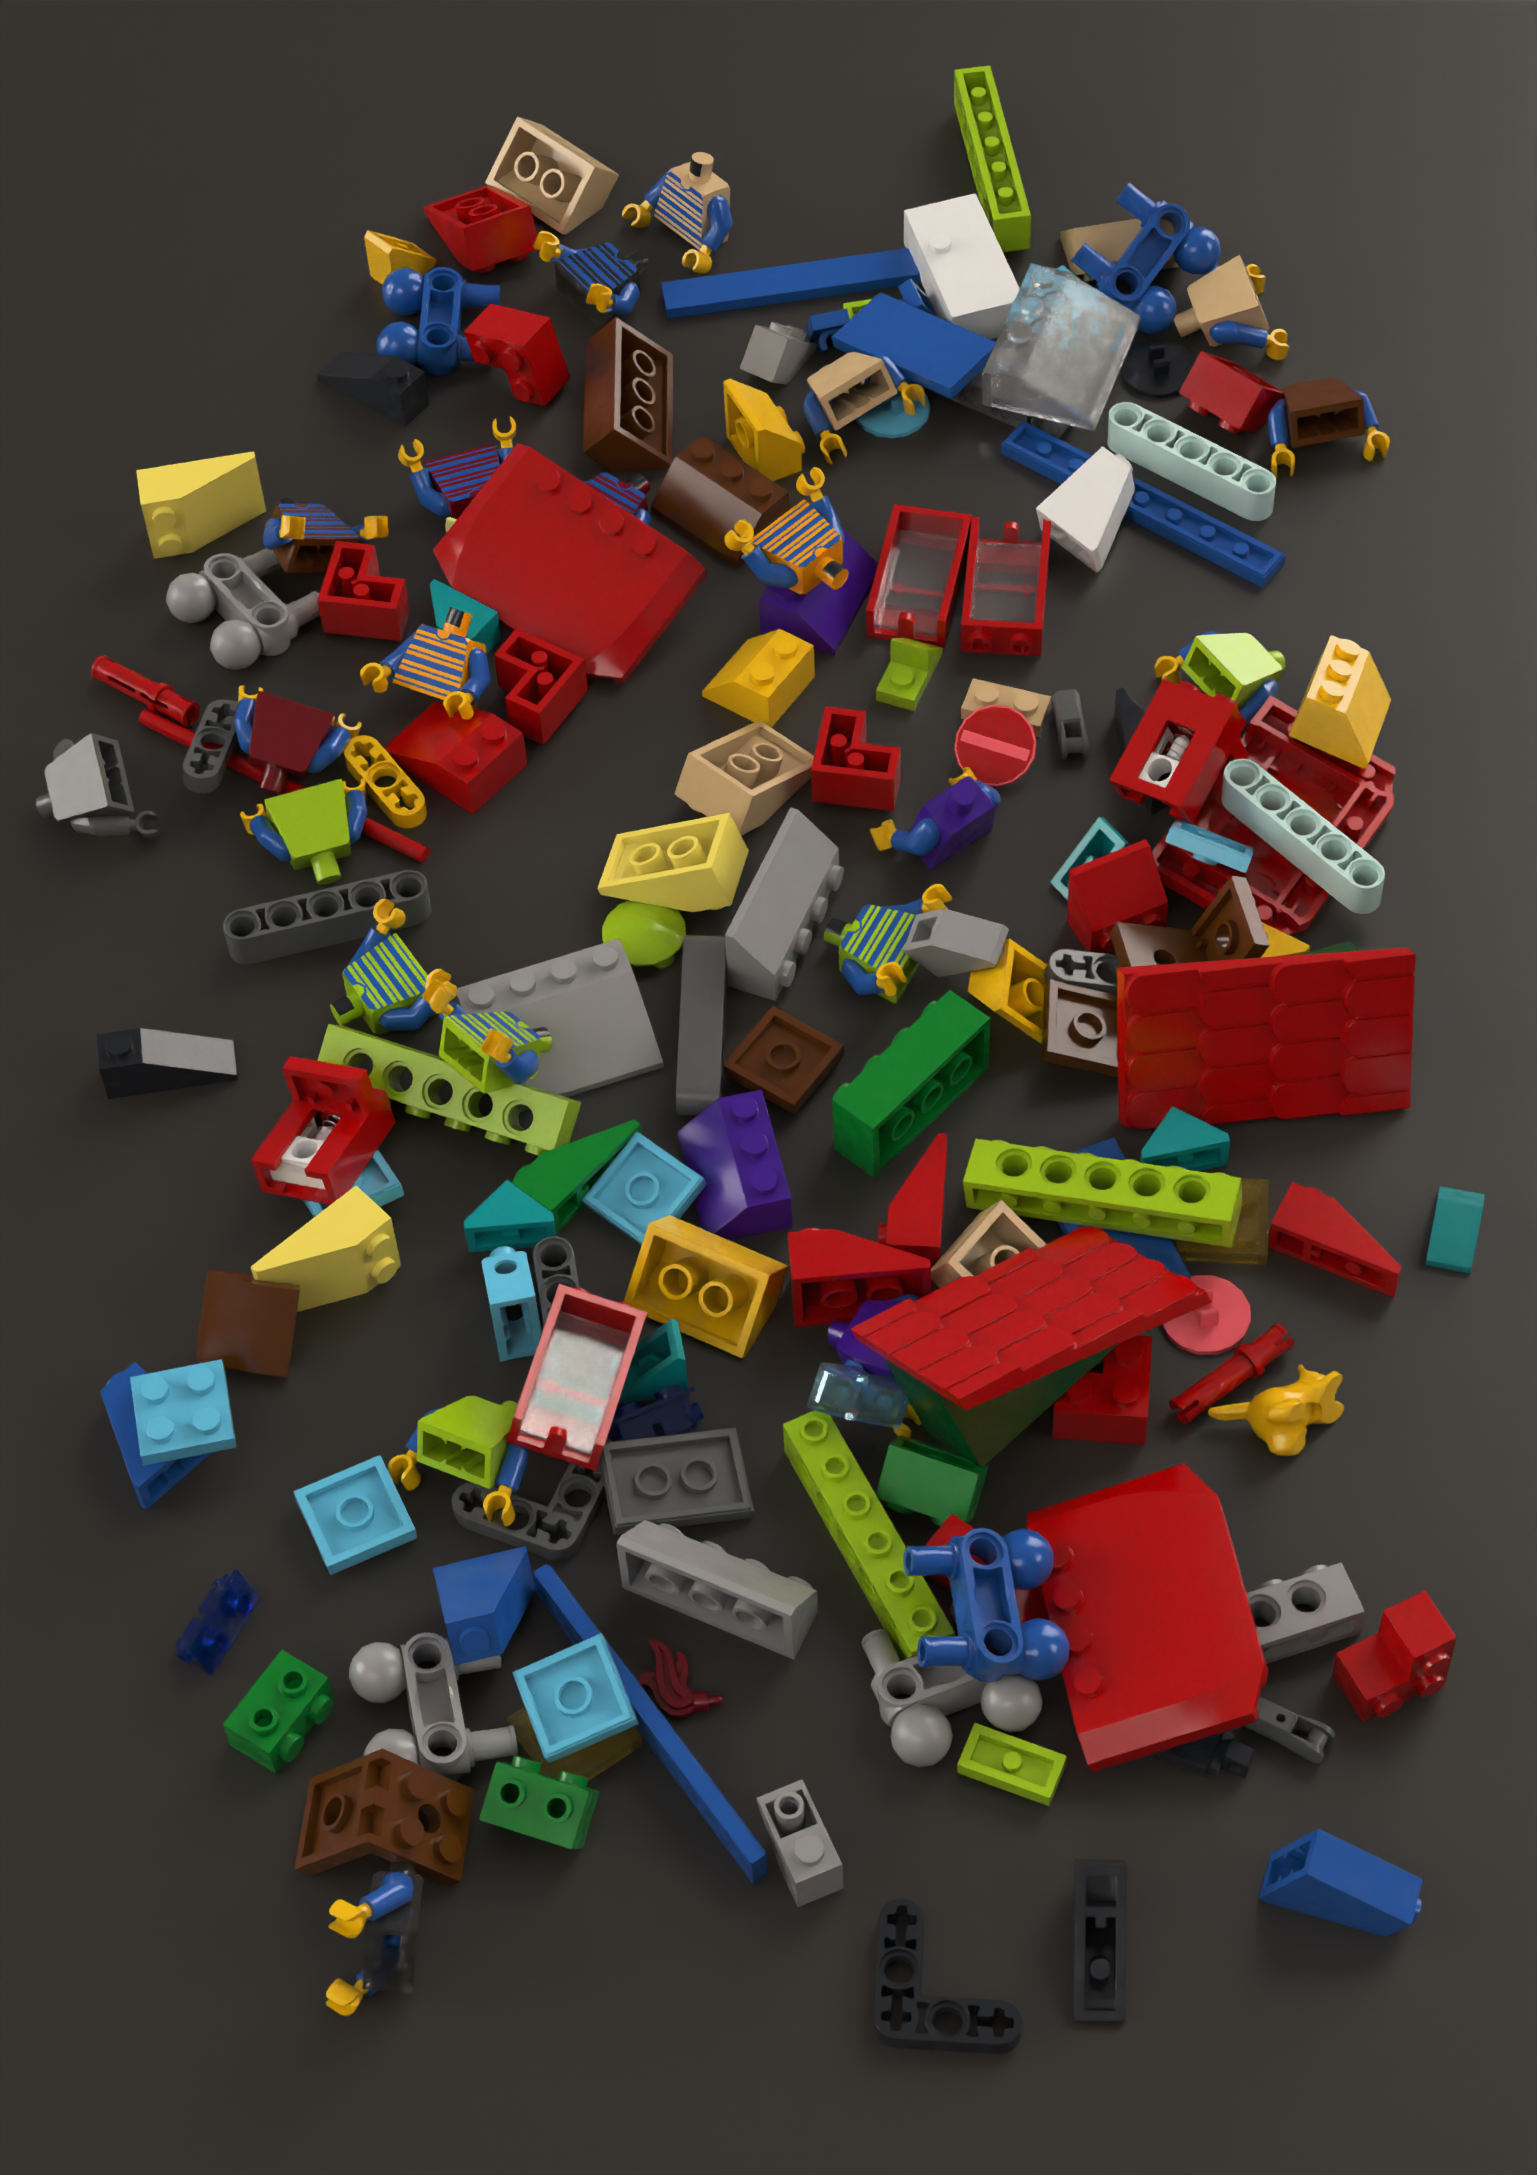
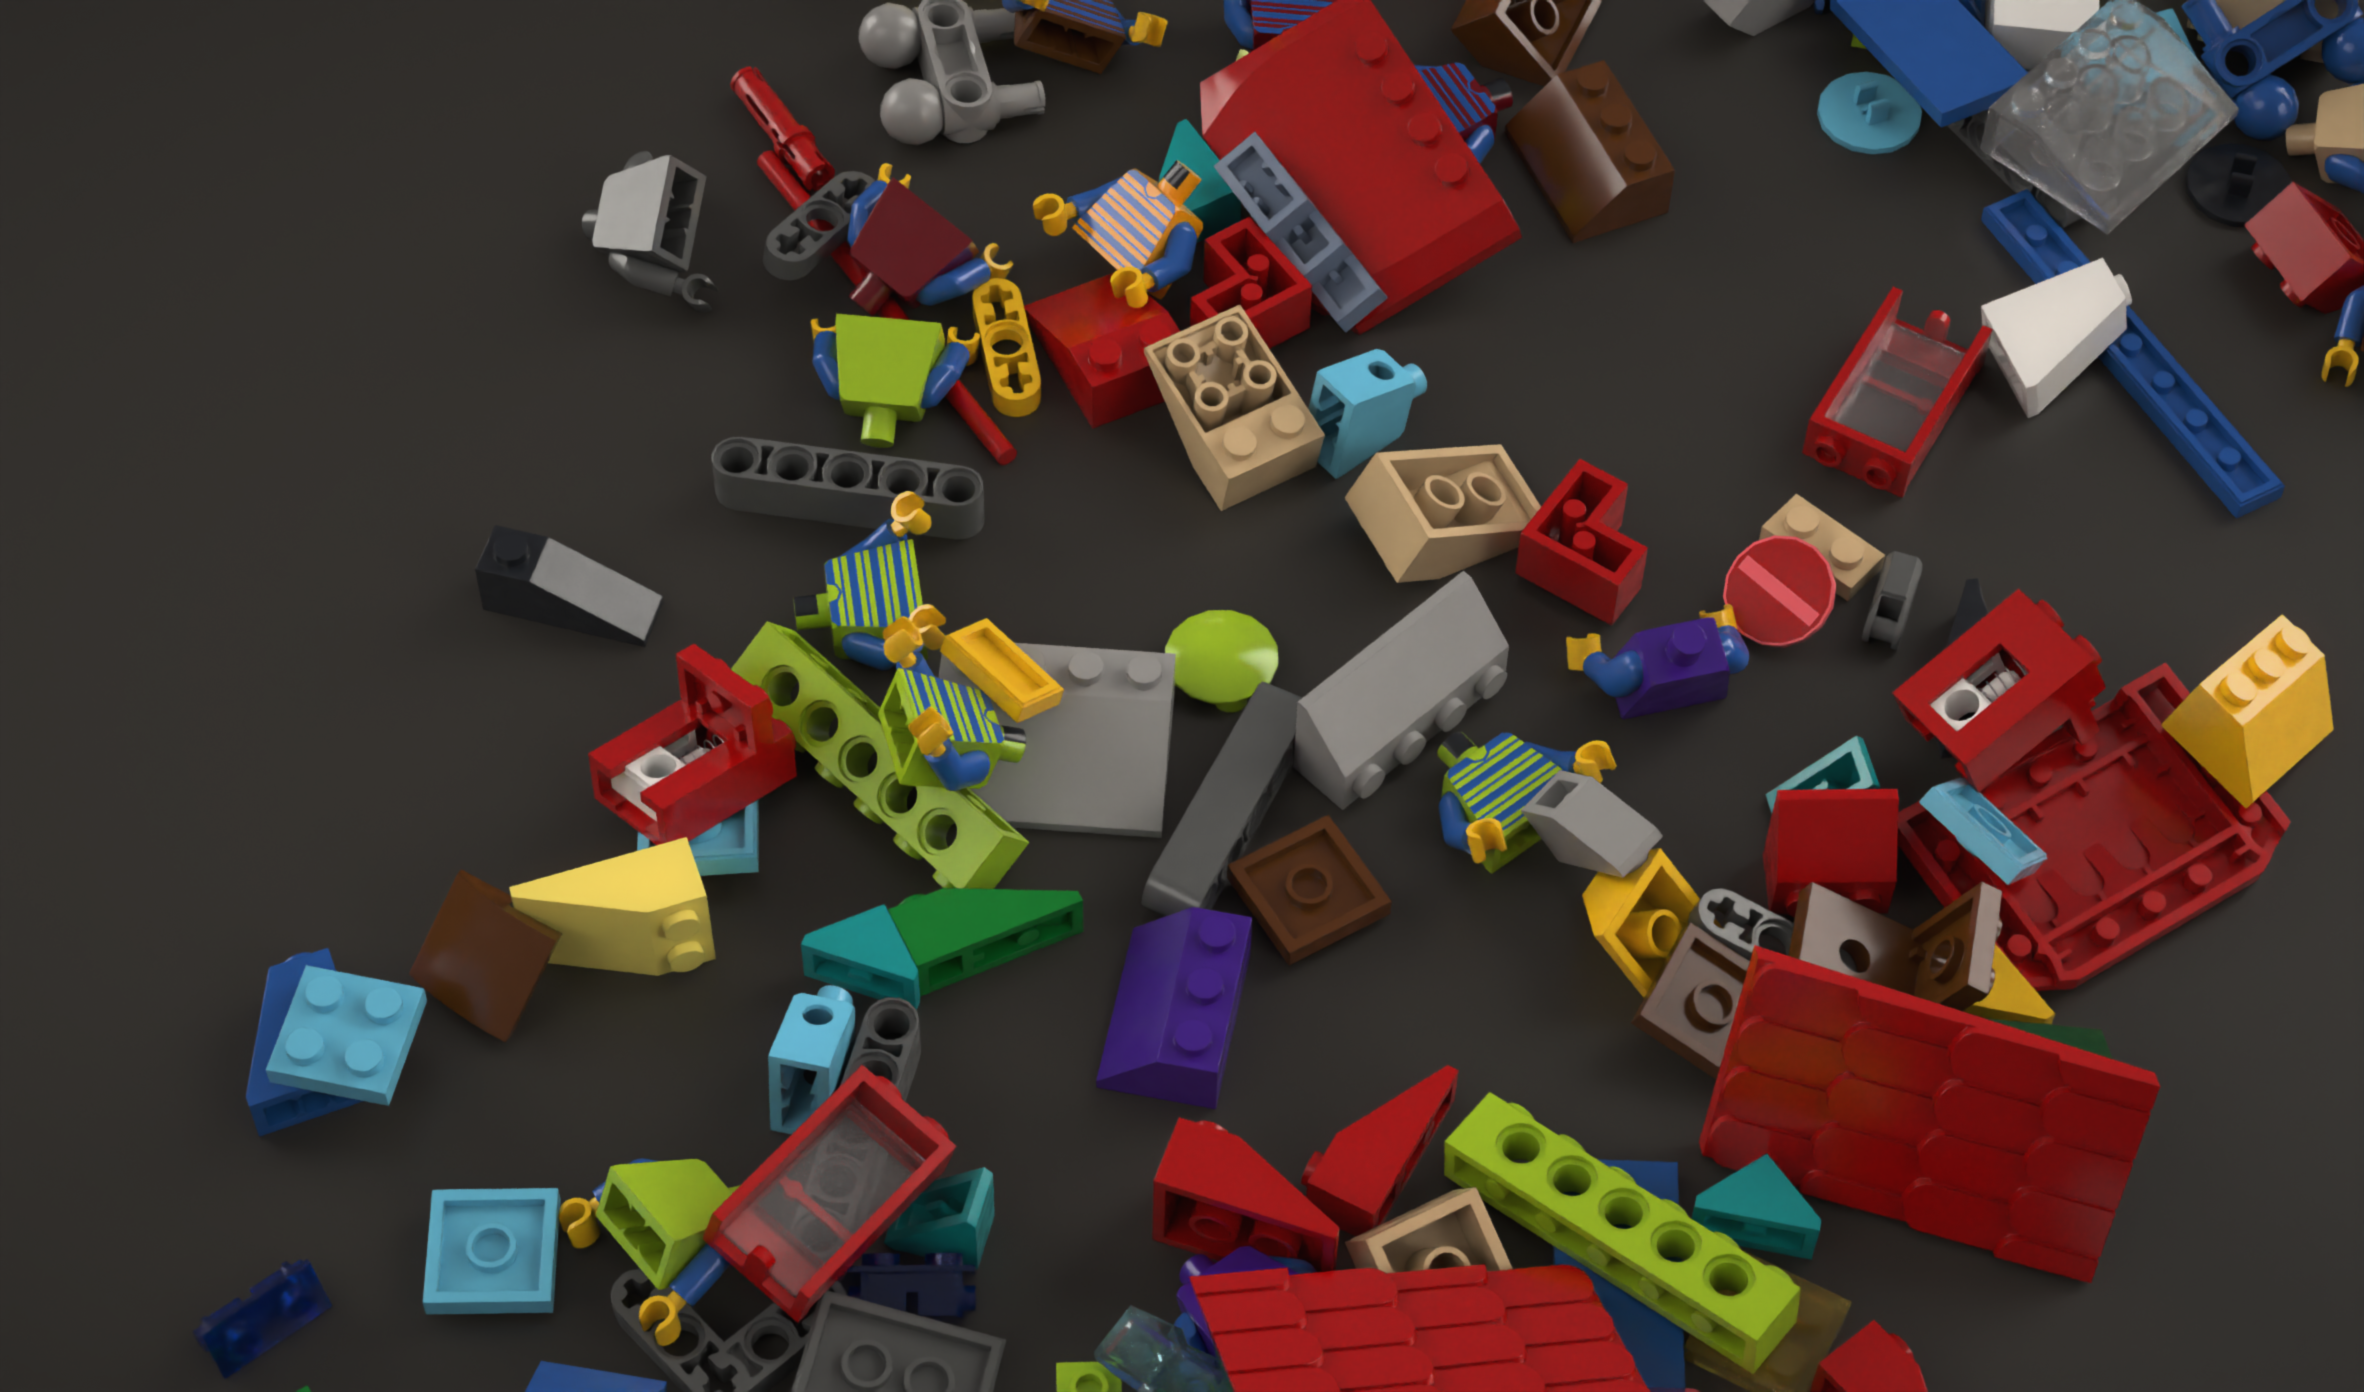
camera: 20 degrees right, 0 degrees up
red brick [317,541,410,641] -> none
medium azure plate [582,1132,707,1246] -> none
light yellow slope [597,813,749,912] -> none
yellow slope [623,1215,789,1358] -> none
yellow slope [702,629,815,728] -> none
yellow slope [723,379,805,482] -> none
torso [725,467,849,594] -> none
dark purple slope [759,528,878,656] -> none
tan torso [802,352,926,465] -> none
green brick [832,990,990,1178] -> none
door [866,504,972,648] -> none
lime slope [876,637,943,711] -> none
light aqua beam [1107,402,1276,521] -> none
lime torso [1155,631,1285,728] -> none
light aqua beam [1221,758,1385,914] -> none
none -> yellow tile [940,618,1064,723]
none -> tan slope [1144,305,1325,511]
none -> sand blue slope [1214,132,1388,332]
none -> medium azure torso [1308,349,1427,479]

